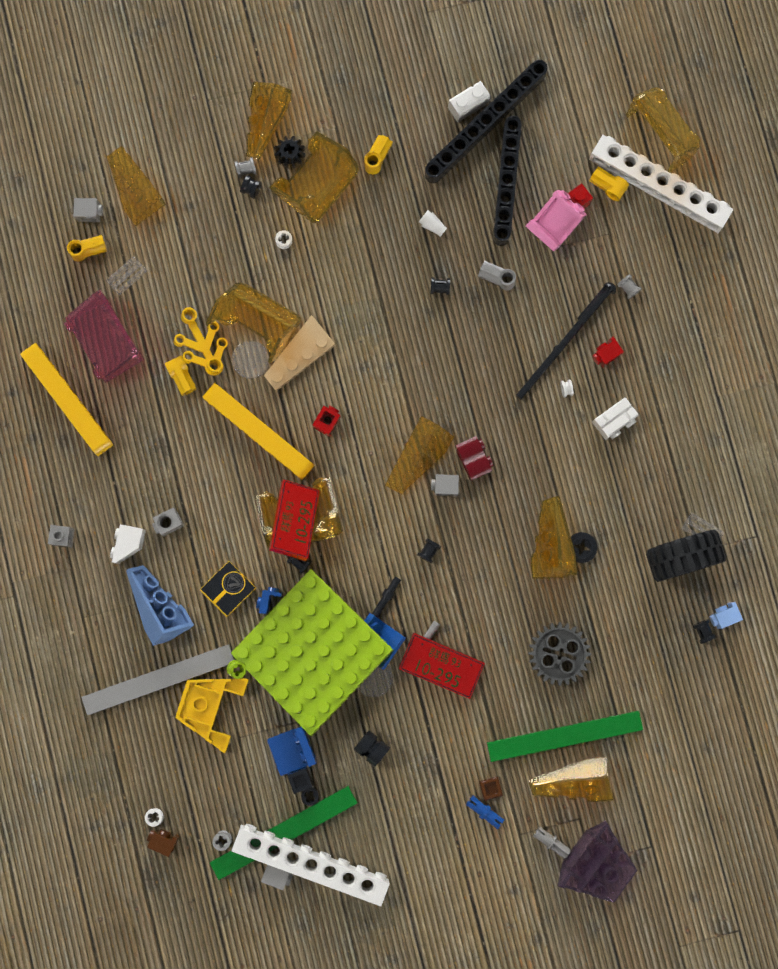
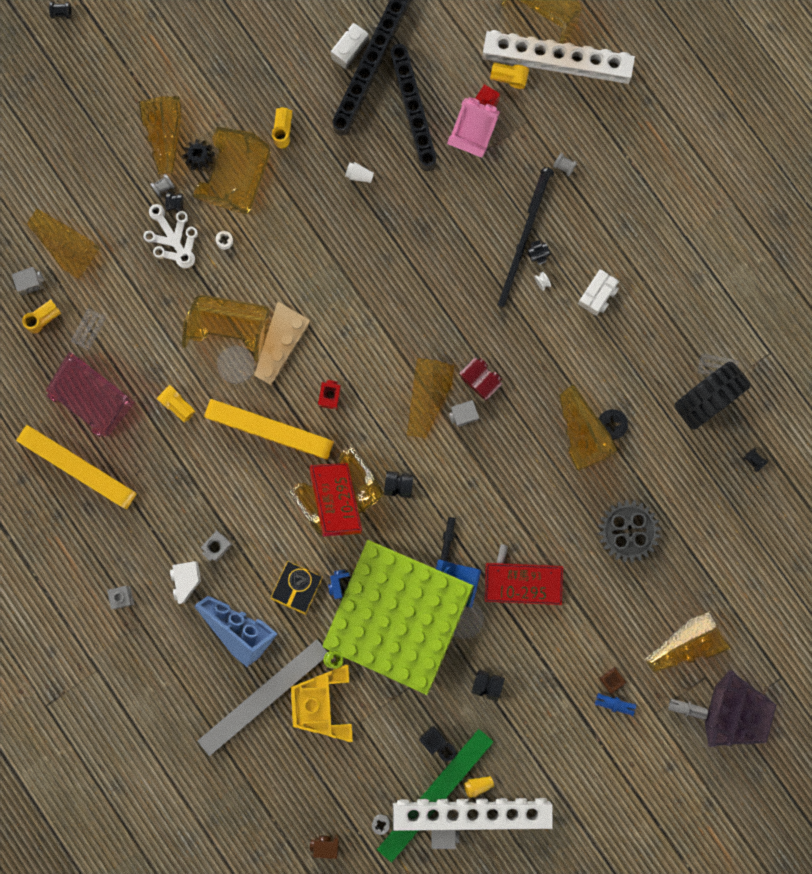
camera: 15 degrees left, 0 degrees up
white bush [145,808,164,827] -> none
yellow plant [173,307,228,376] -> none
blue bracket [267,726,317,776] -> none
black bush [287,557,312,574] -> none
black bush [417,538,441,564] -> none
black bush [430,277,450,295] -> none
light grey piece [478,261,516,291] -> none
green tile [486,711,643,762] -> none
red brick [592,336,624,368] -> none
light blue brick [709,602,743,629] -> none
none -> white plant [144,204,198,268]
none -> black wheel [384,471,414,499]
none -> yellow cone [464,776,494,798]
none -> black gear [527,240,550,265]

